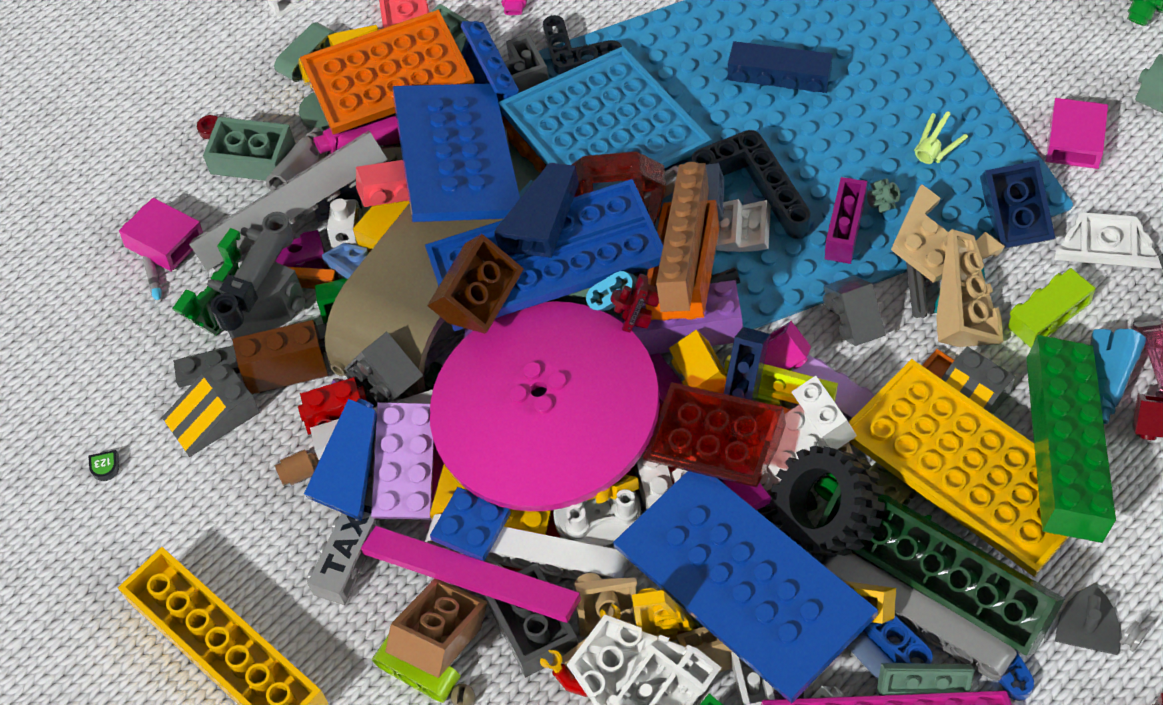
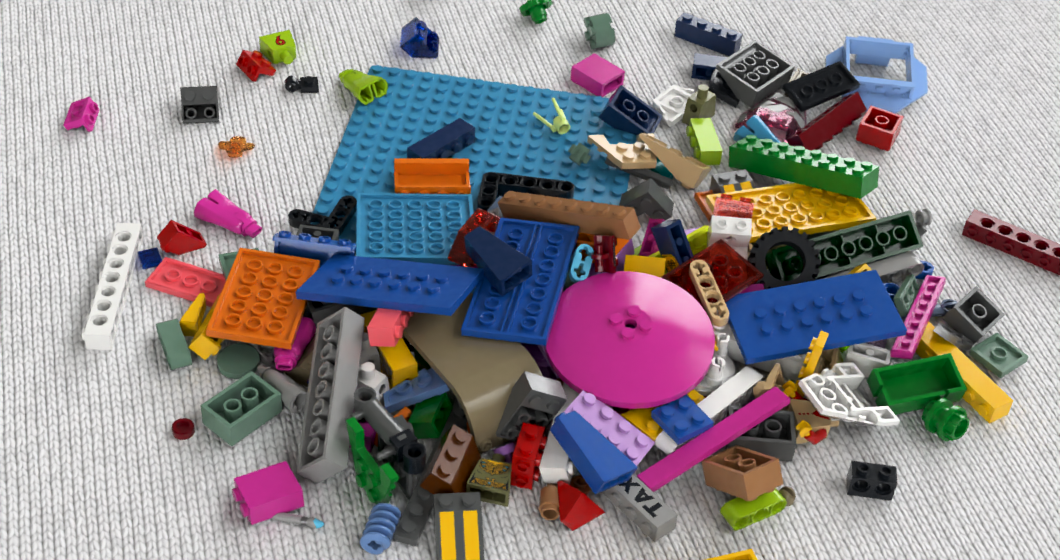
camera: 70 degrees left, 15 degrees down
reddish brown slope [427,234,524,334] -> none
magenta brick [825,177,867,264] -> none
none -> medium blue piece [360,503,401,555]
none -> orange panel [394,158,471,194]
none -> olive torso [466,453,512,507]
none -> red slope [557,480,605,531]
none -> olive torso [682,84,716,126]
none -> tan beam [689,259,729,327]
none -> clear red bracket [713,193,755,219]

